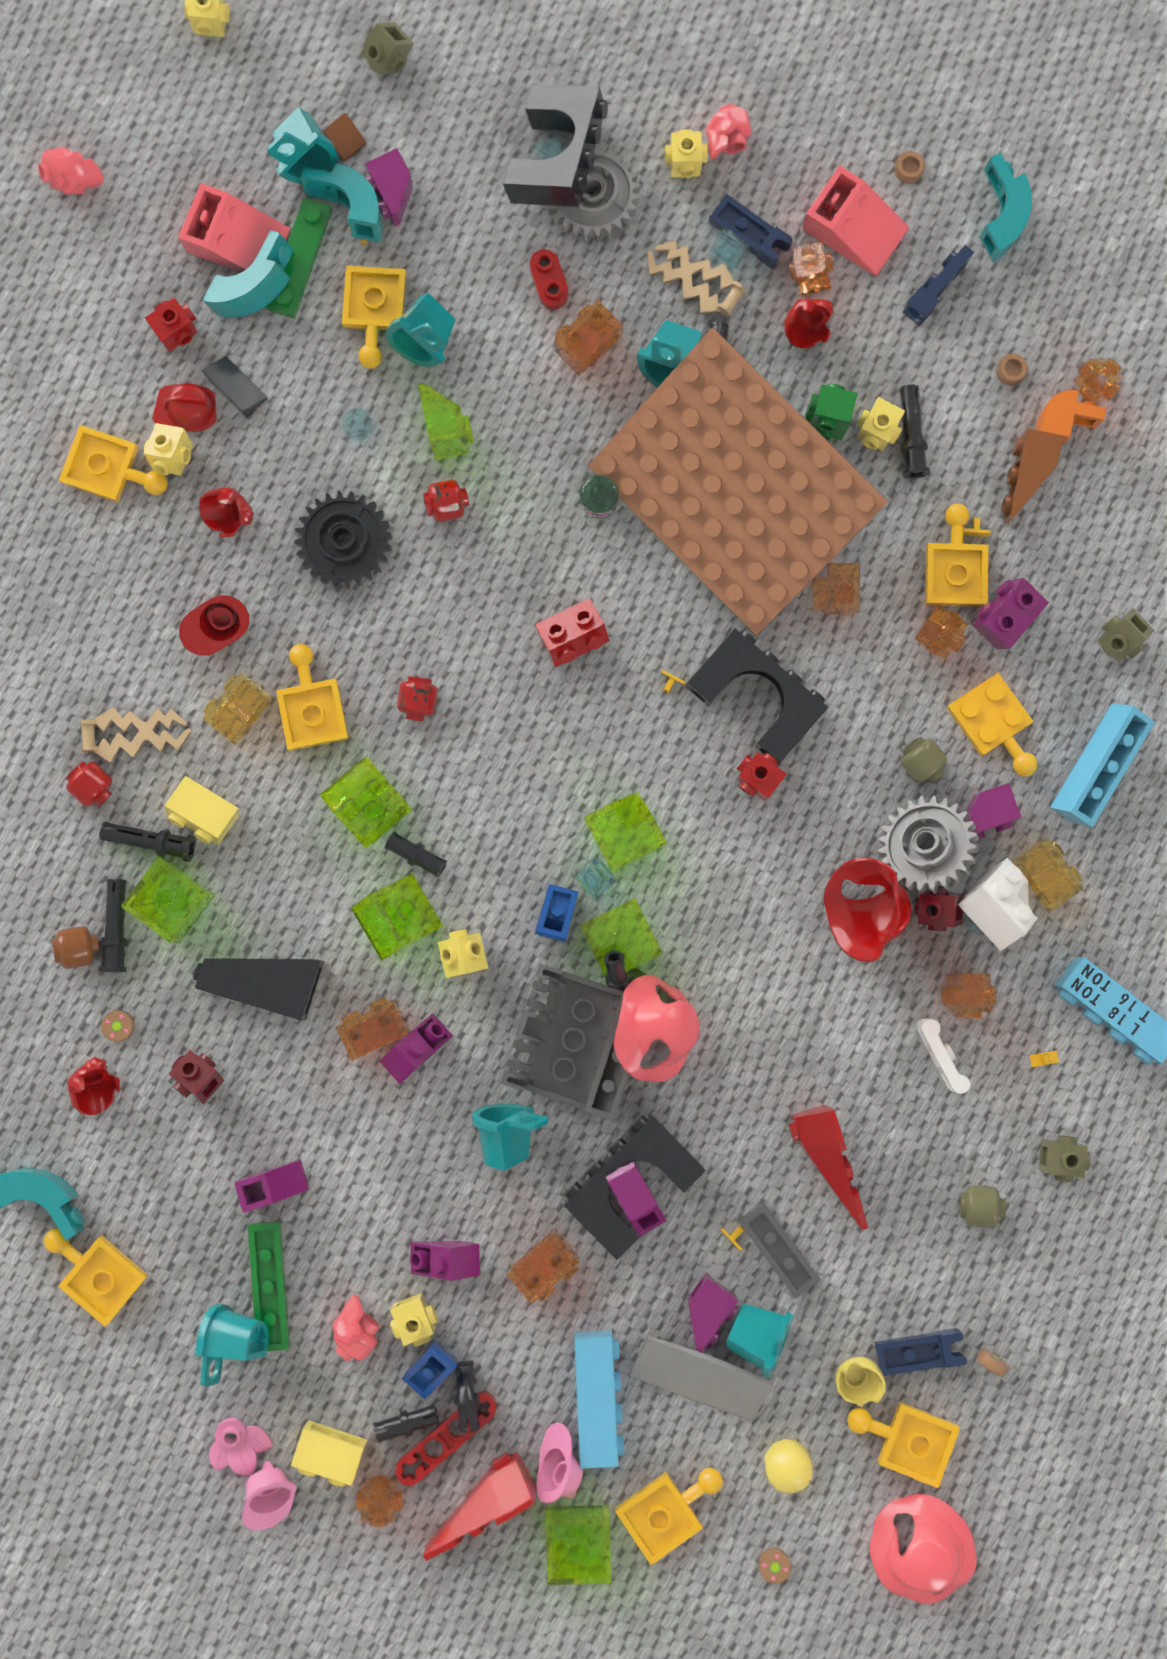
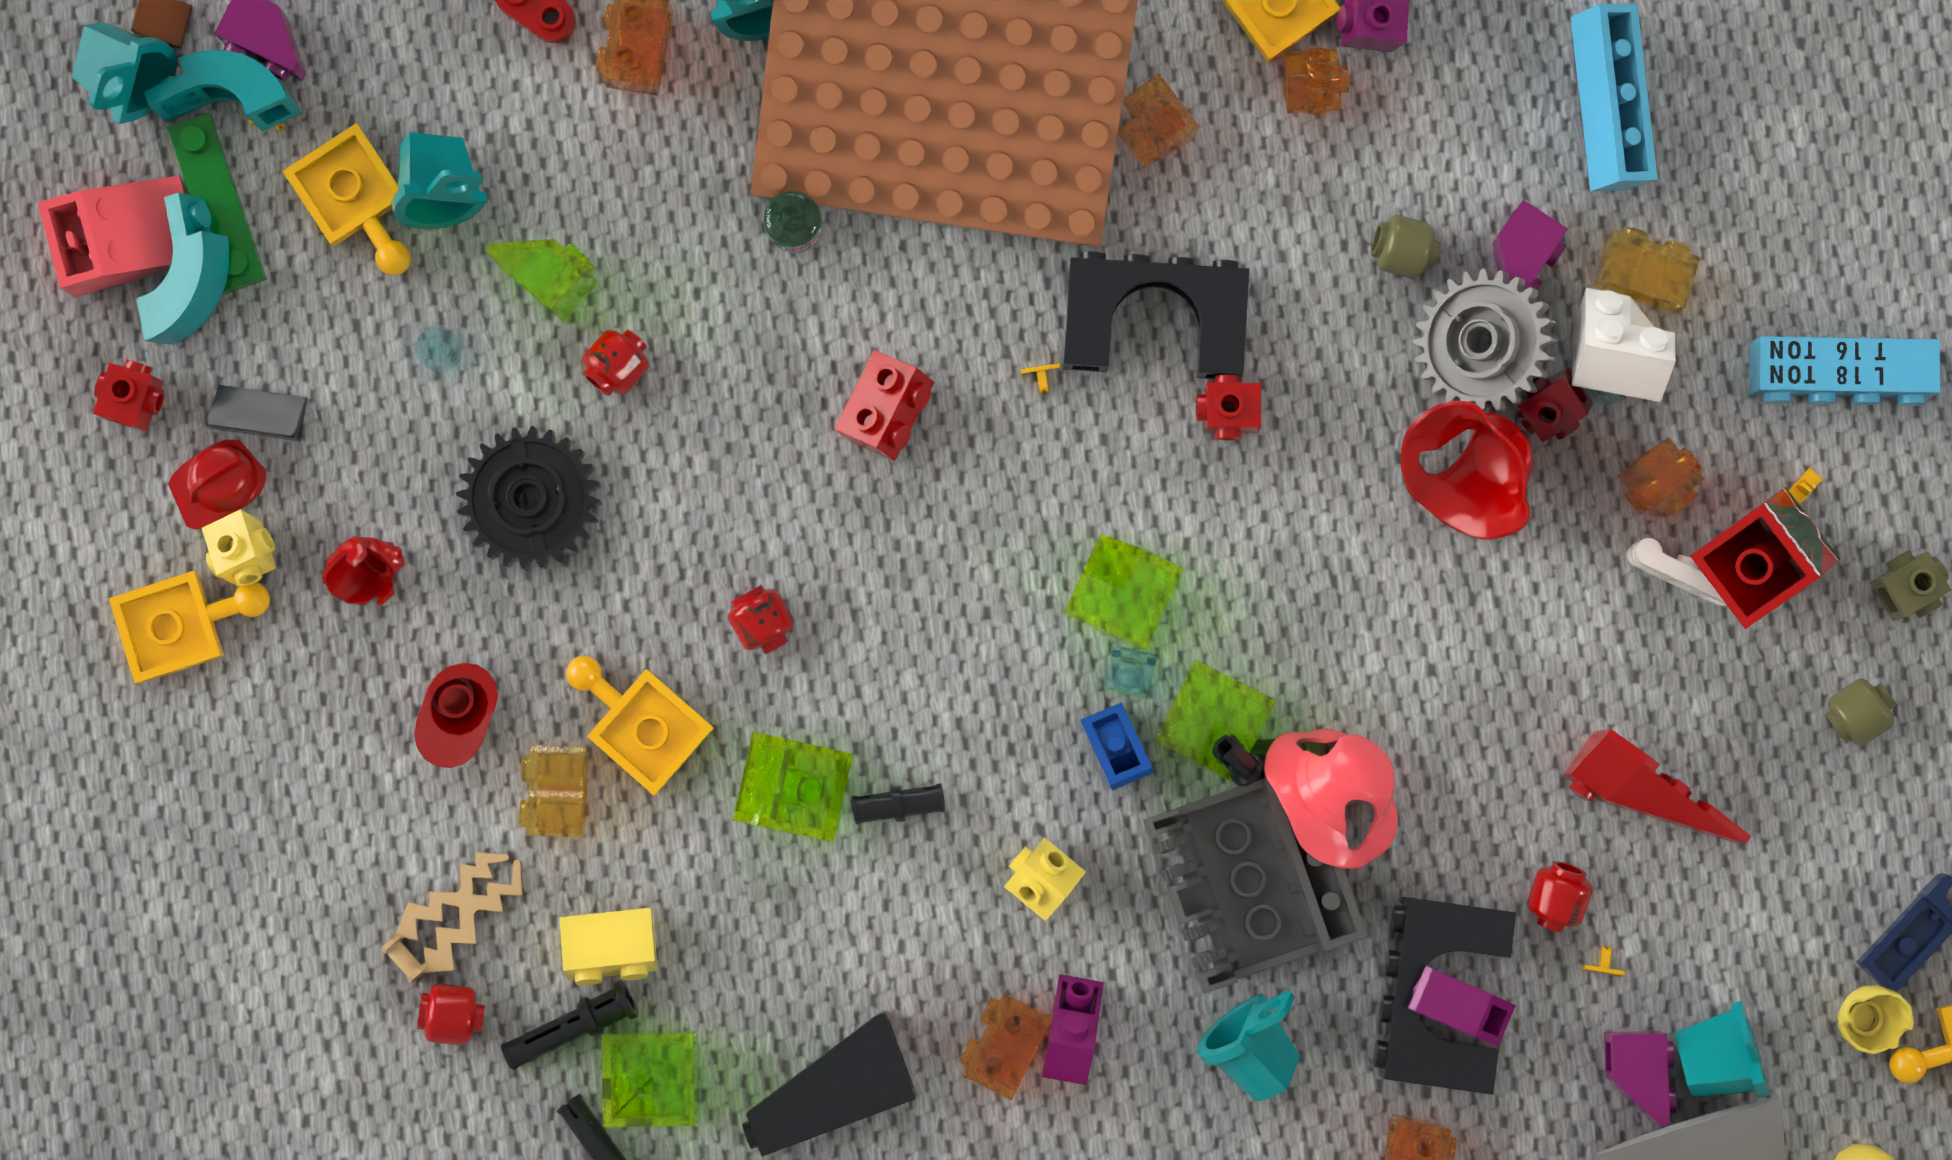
camera: 35 degrees left, 0 degrees up
clear neon green slope [351,874,443,961] -> none
dark grey plate [738,1202,820,1299] -> none
yellow plate [946,673,1038,777] -> none
none -> red head [1527,861,1593,932]
none -> red slope [1690,487,1840,629]

